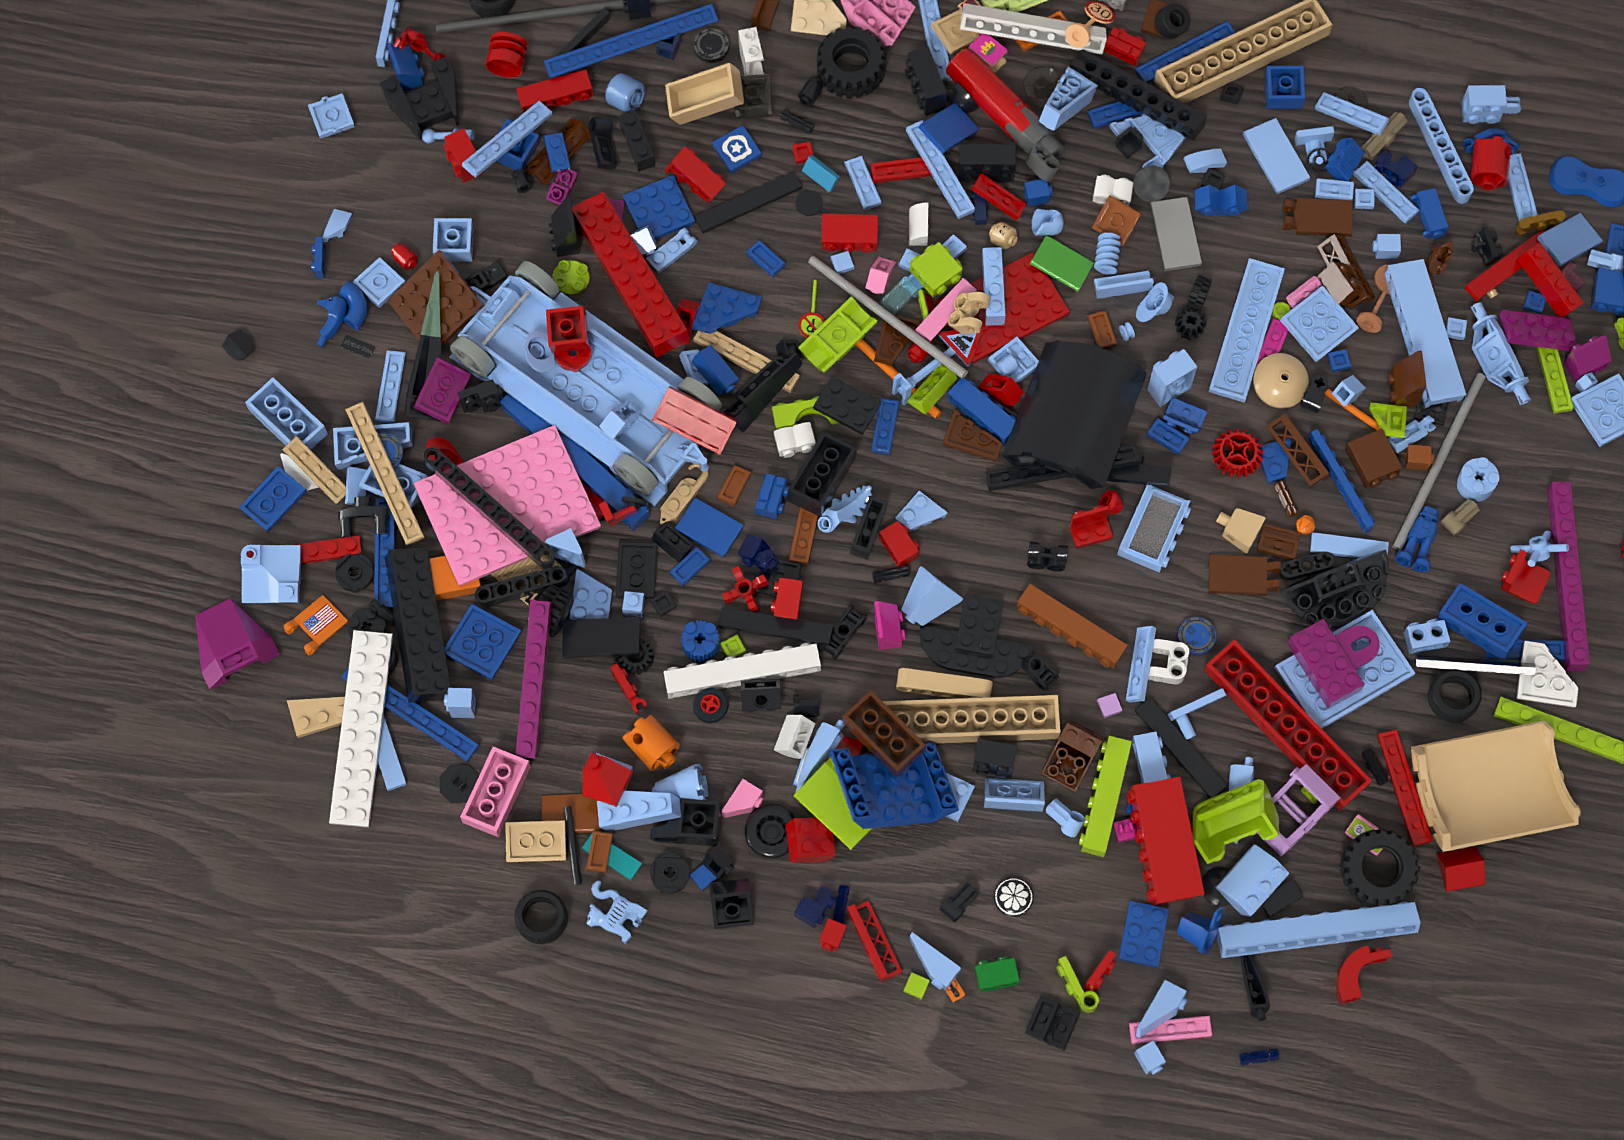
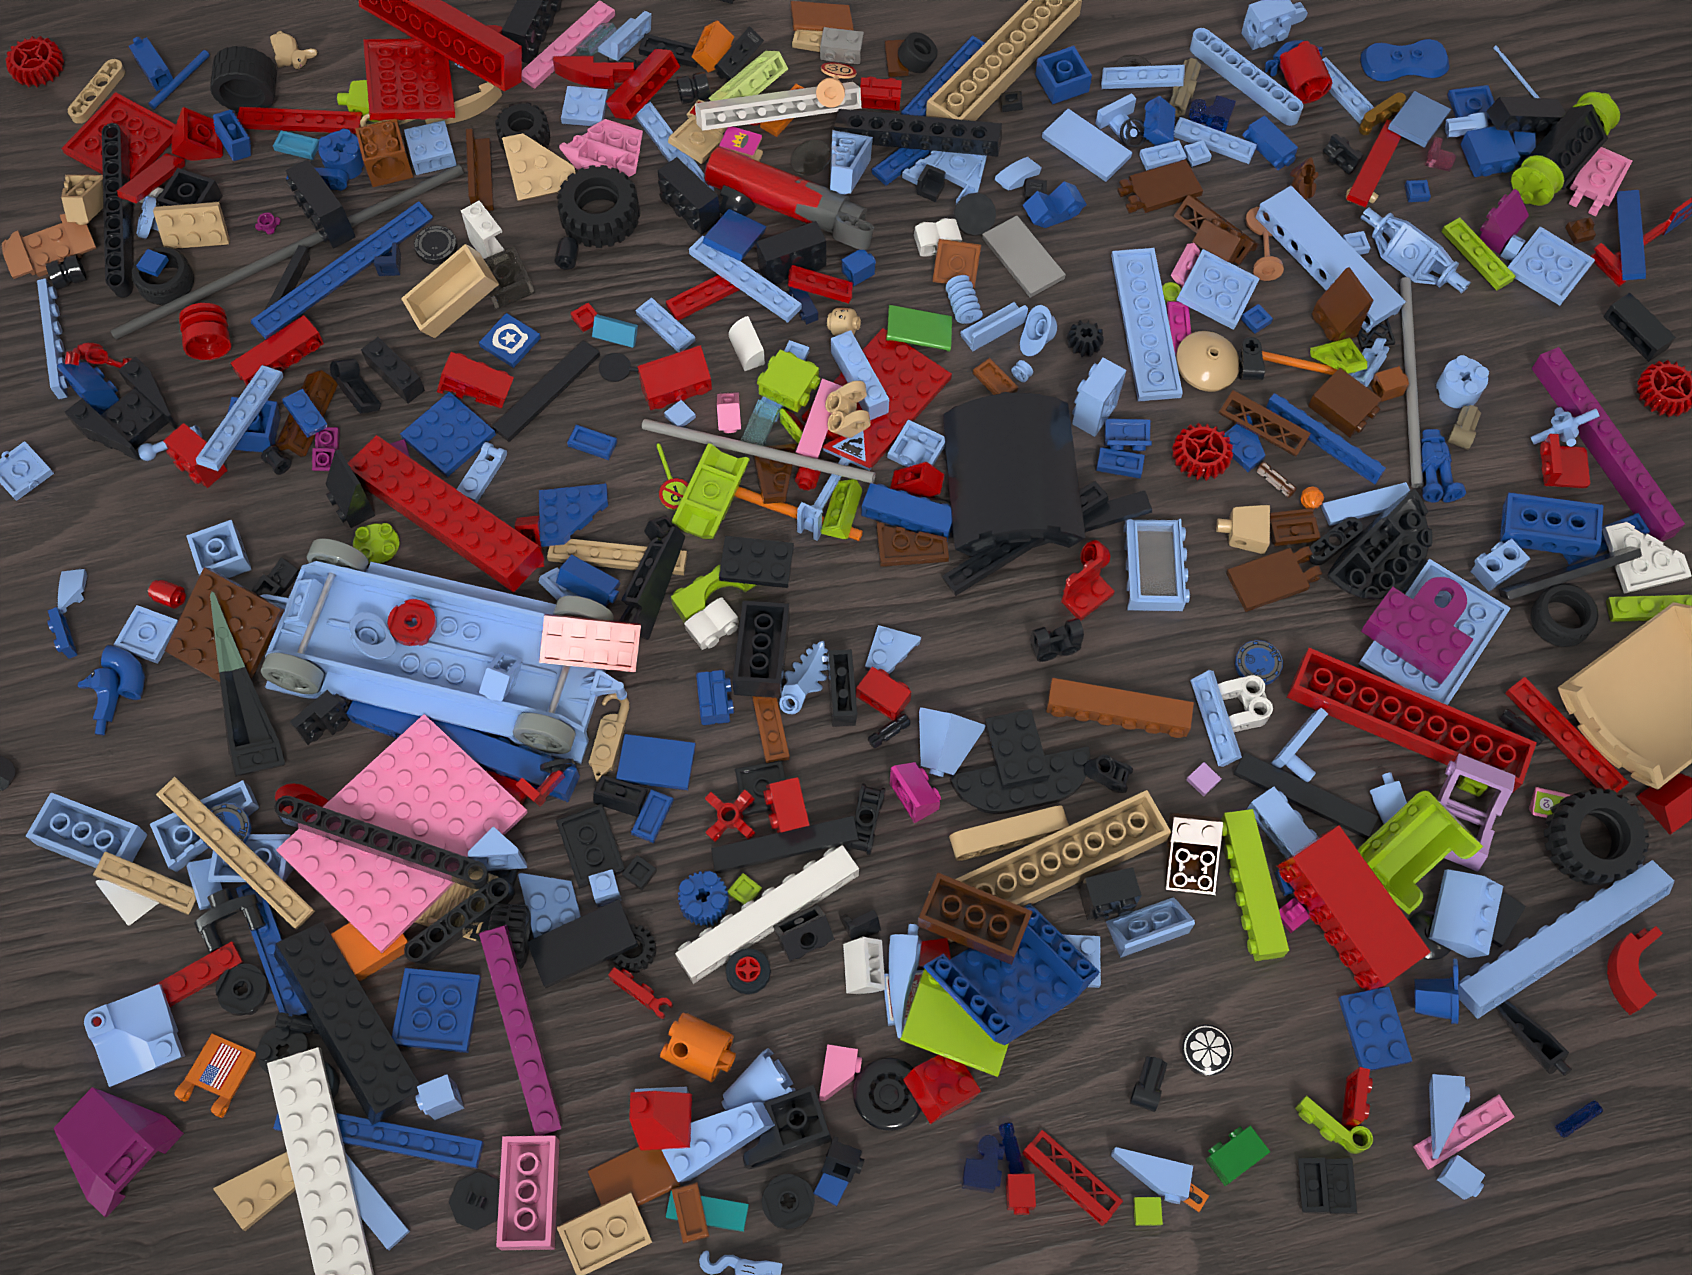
camera: 25 degrees left, 5 degrees down
blue plate [239,466,307,532] -> none
black sticker [340,335,375,359] -> none
light blue tile [375,350,406,424] -> none
magenta plate [414,357,471,424] -> none
red brick [546,306,589,353] -> none
black bar [564,806,581,886] -> none
medium blue head [605,73,645,113] -> none
brick [630,225,657,256] -> none
black slope [709,878,754,929] -> none
dark orange tile [718,465,751,507] -> none
clear blue brick [737,534,779,572] -> none
black axle [780,110,814,134] -> none
blue tile [871,398,899,455] -> none
light blue plate [899,249,920,272] -> none
light blue hair [1031,209,1064,236] -> none
light blue piece [1046,798,1085,837] -> none
black tyre [1187,275,1212,311] -> none
light blue brick [1332,375,1366,407] -> none
light blue brick [1372,234,1401,259] -> none
magenta plate [1500,310,1577,351] -> none
red brick [1517,243,1584,318] -> none

